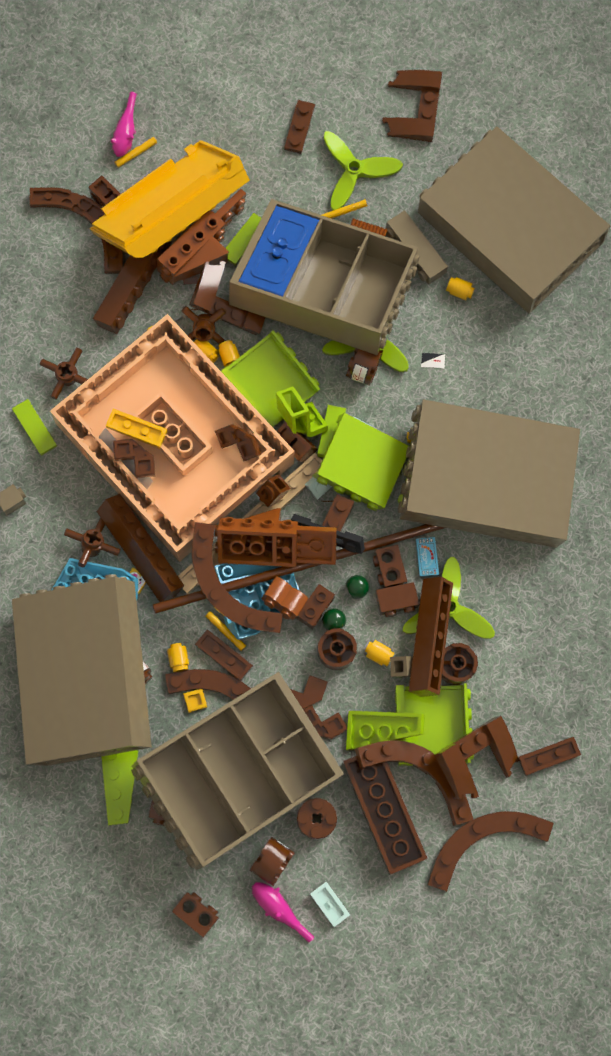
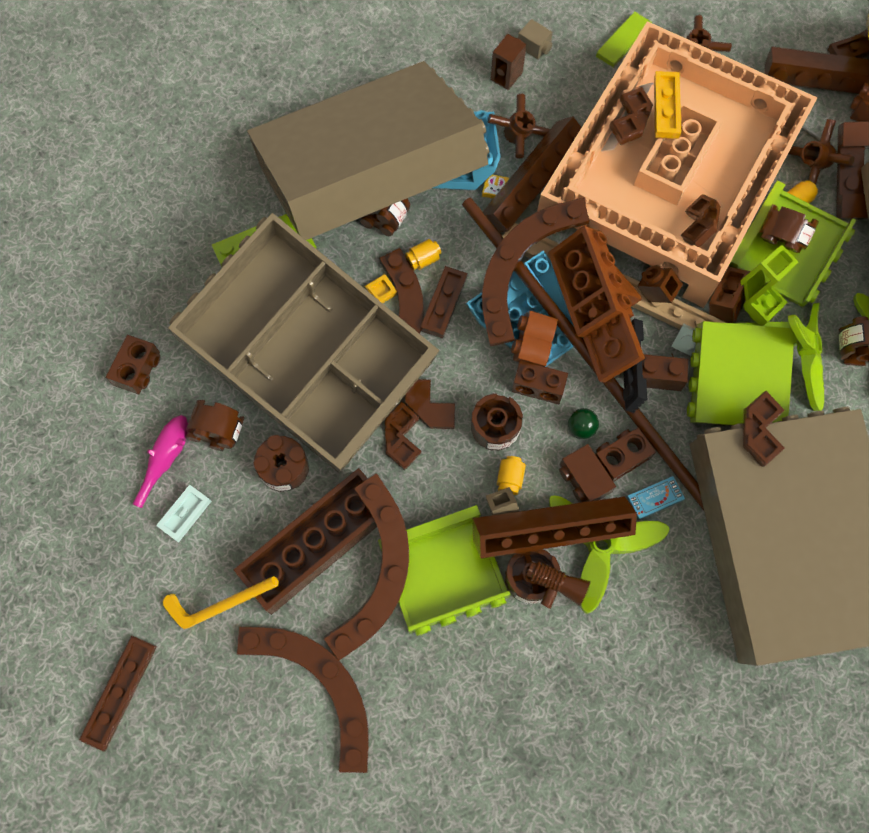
camera: 75 degrees right, 5 degrees down
yellow brick [194,339,219,363] -> none
yellow piece [205,611,246,651] -> none
dark green piece [322,608,347,631] -> none
lime wing [346,711,425,750] -> none
reddish brown wedge [434,716,519,799] -> none
reddish brown plate [518,736,581,776] -> none
none -> reddish brown tile [79,636,157,752]
none -> yellow piece [163,576,279,629]
none -> reddish brown brick [490,34,527,90]
none -> reddish brown piece [526,561,590,608]
none -> reddish brown tile [743,391,785,467]
none -> reddish brown brick [759,204,819,253]
none -> lime piece [788,302,824,411]

